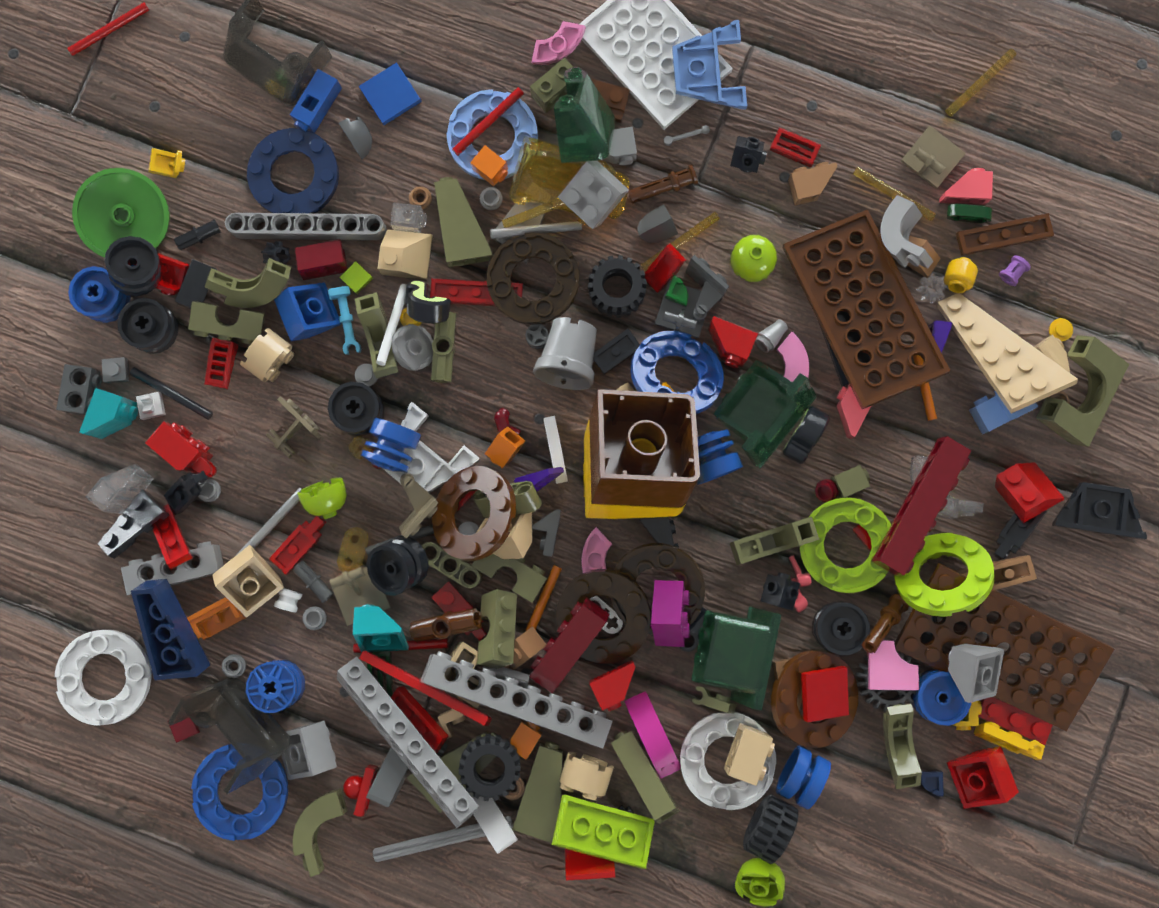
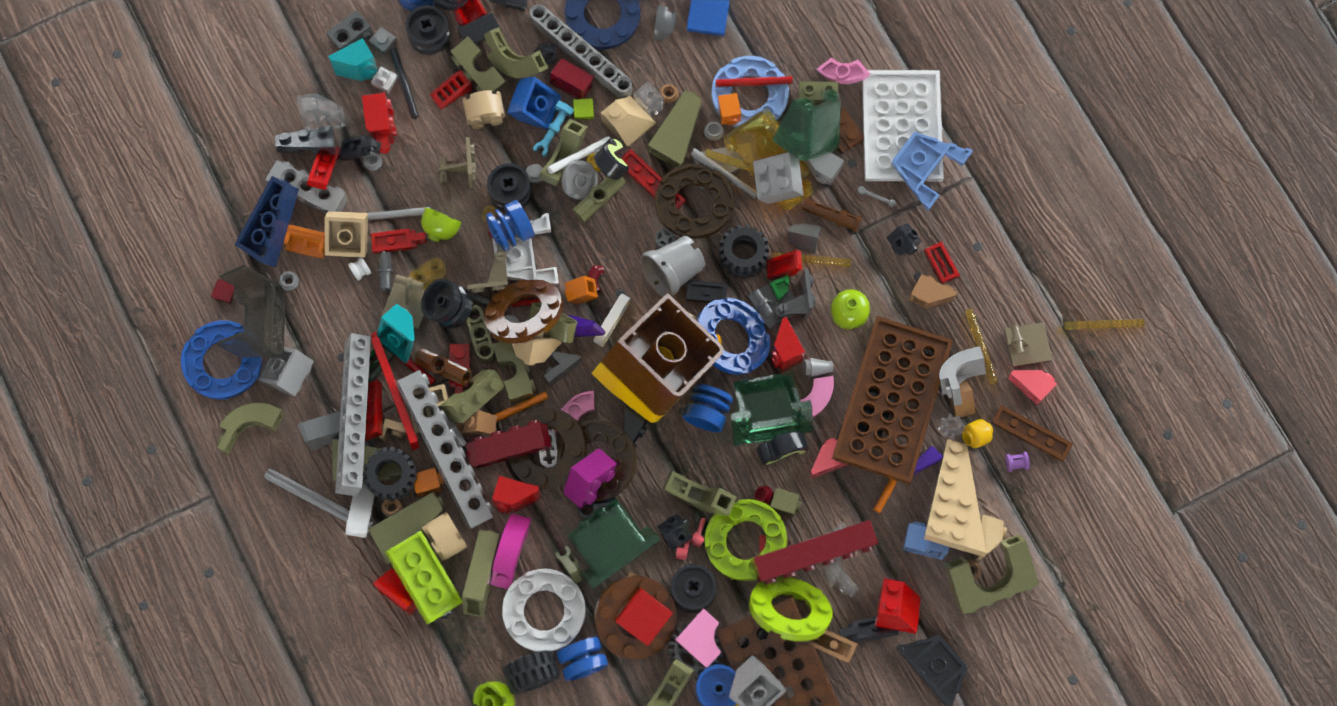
camera: 30 degrees right, 10 degrees down
white plate [55,630,152,725] -> none
blue wheel [246,660,305,713] -> none
light grey plate [303,606,327,630] -> none
red tile [343,764,379,817] -> none
tan brick [724,723,775,786] -> none
reddish brown pin [862,594,910,653] -> none
dark green beam [947,204,992,223] -> none
yellow plate [1049,318,1073,342] -> none

